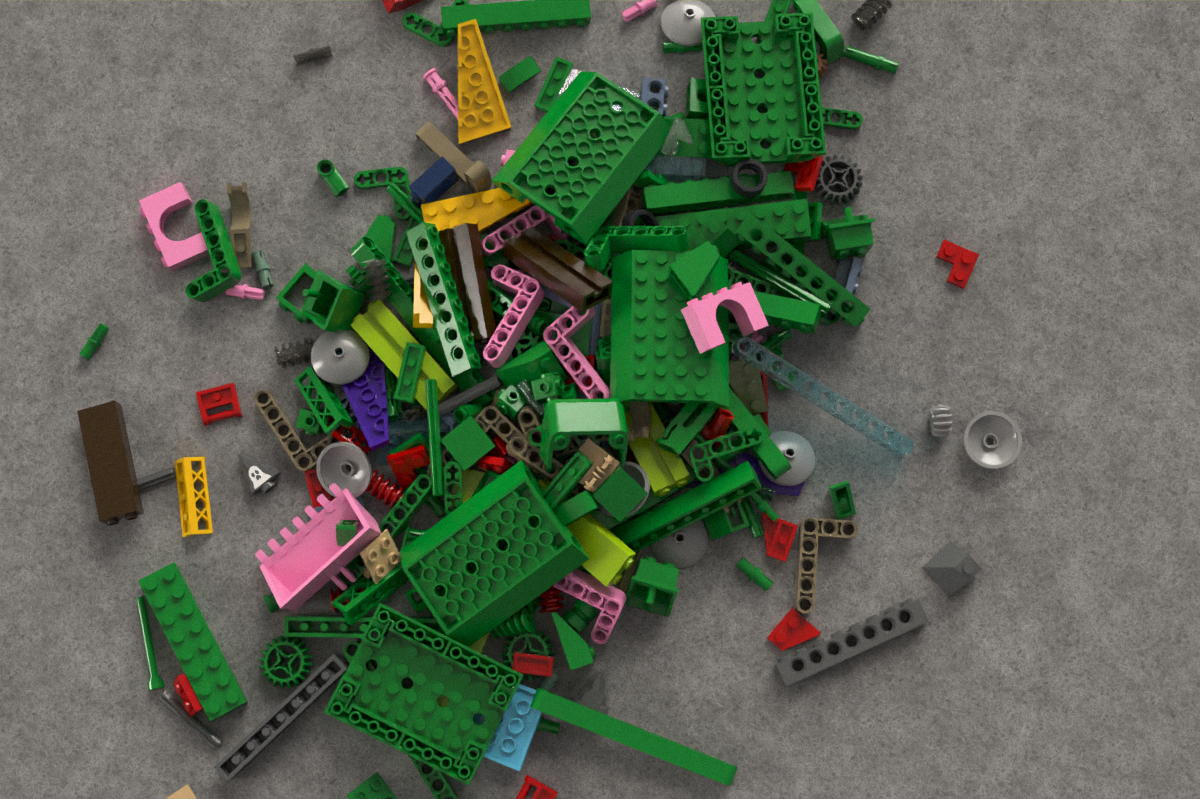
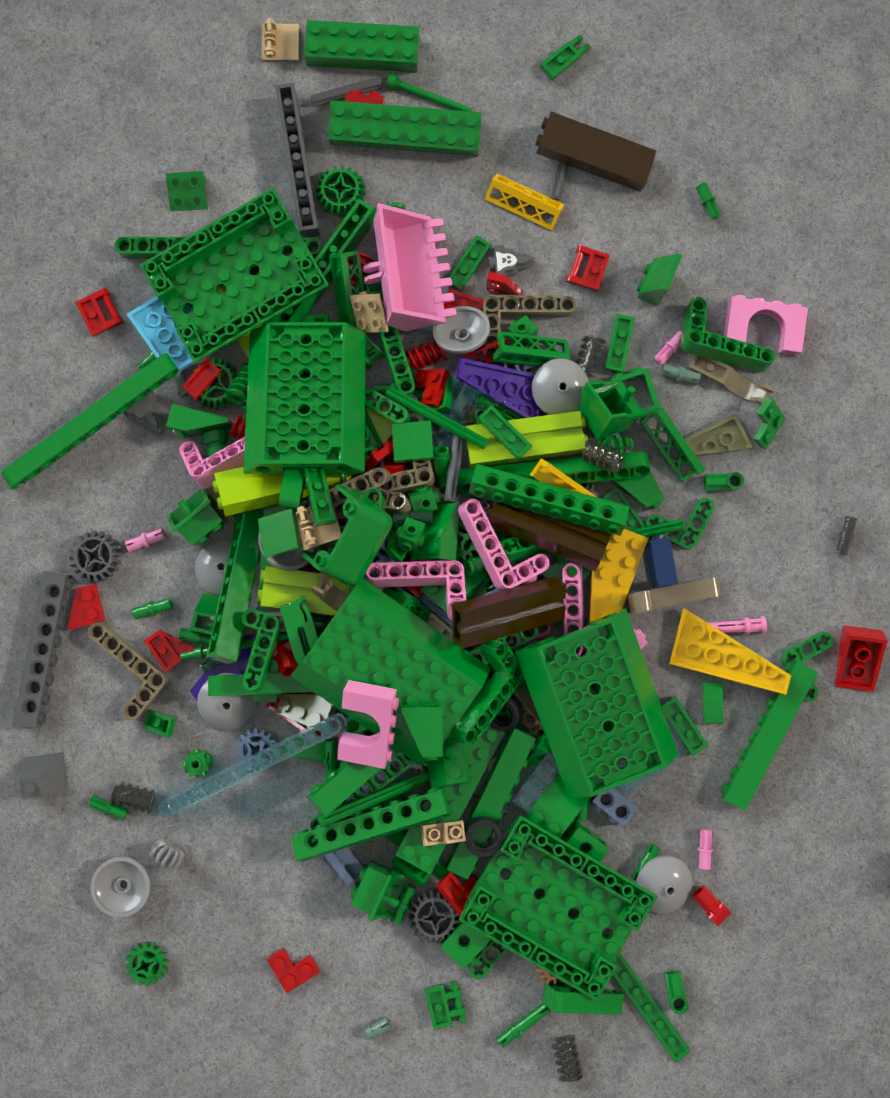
camera: 125 degrees right, 5 degrees up
green slope [336,520,360,546] -> none
clear slope [661,117,693,156] -> none
none -> dark grey gear [69,530,123,582]
none -> green axle [89,796,129,821]
none -> clear smoke piece [110,781,155,815]
none -> bright pink pin [125,528,166,552]
none -> green gear [125,941,169,987]
none -> green brick [183,748,213,778]
none -> sand blue gear [235,728,279,771]
none -> green brick [304,20,419,72]
none -> sand green pin [365,1017,392,1040]
none -> green pin [390,883,416,925]
none -> tan slope [421,820,466,846]
none -> green plate [424,980,466,1030]
none -> green brick [440,922,491,969]
none -> green tile [448,235,492,292]
none -> red wing [486,272,523,295]
none -> green hinge [540,35,591,81]
none -> green plate [604,314,635,373]
none -> green slope [636,254,683,306]
none -> green fence [639,407,705,483]
none -> olive wing [685,414,753,456]
none -> green plate [753,397,786,449]

